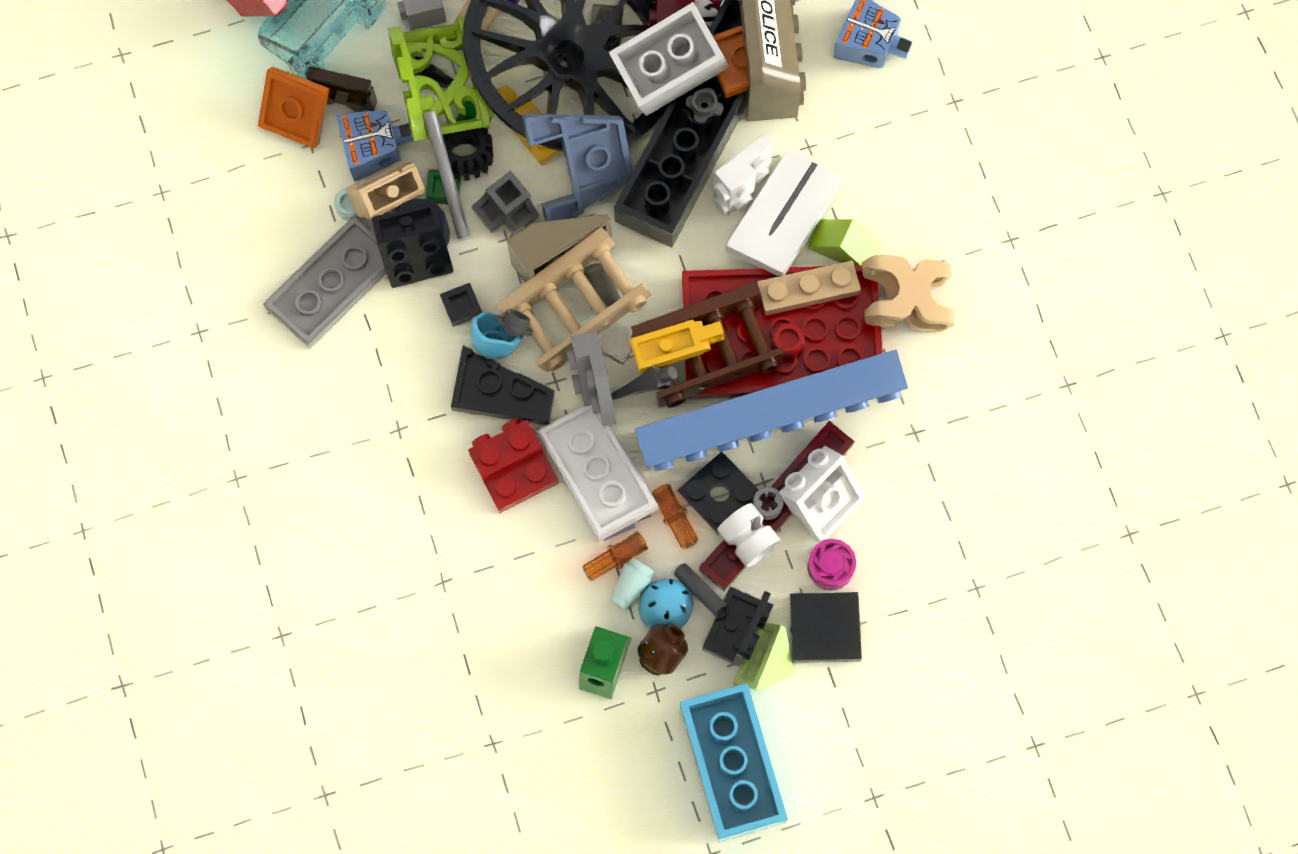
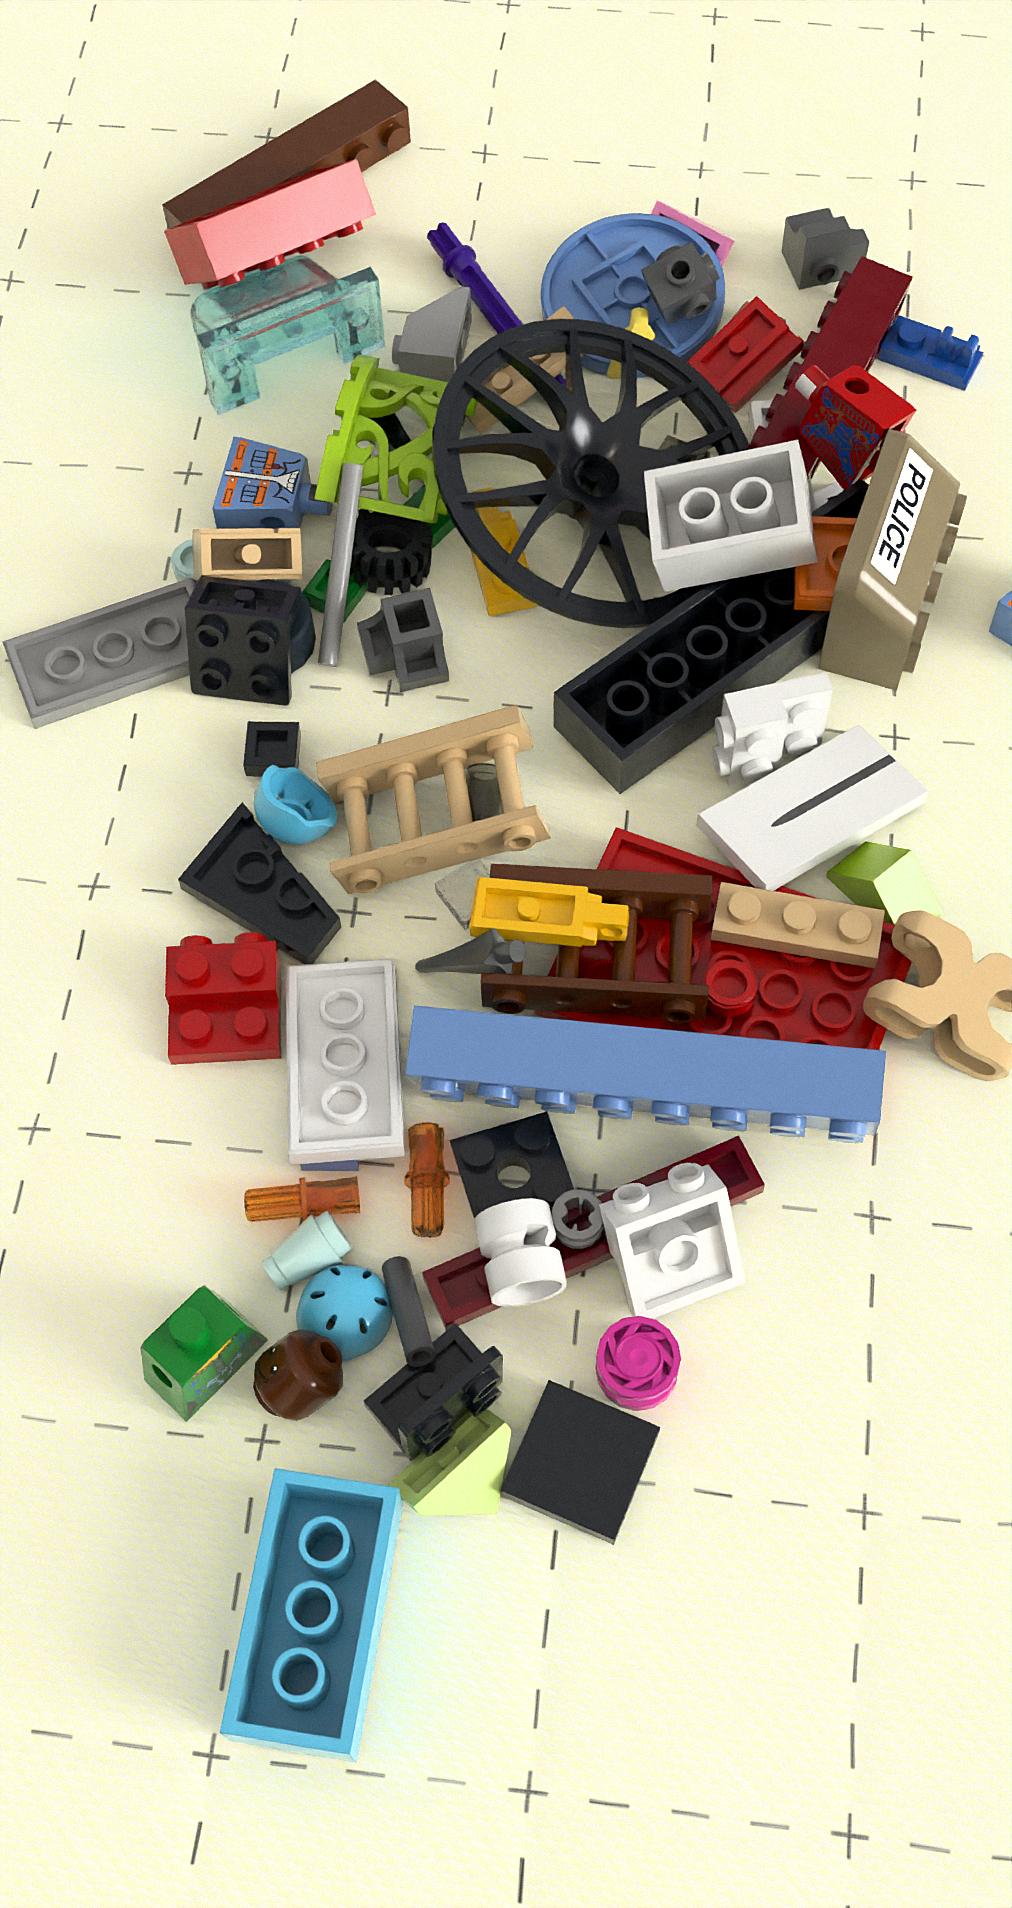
camera: 25 degrees right, 10 degrees down
orange tile [258,66,330,148] -> none
dark brown plate [306,66,377,111] -> none
dark grey plate [495,309,533,337] -> none
dark tan slope [506,214,612,283] -> none
sand blue wing [521,114,633,222] -> none
light grey plate [567,331,616,426] -> none
dark grey plate [686,88,723,123] -> none

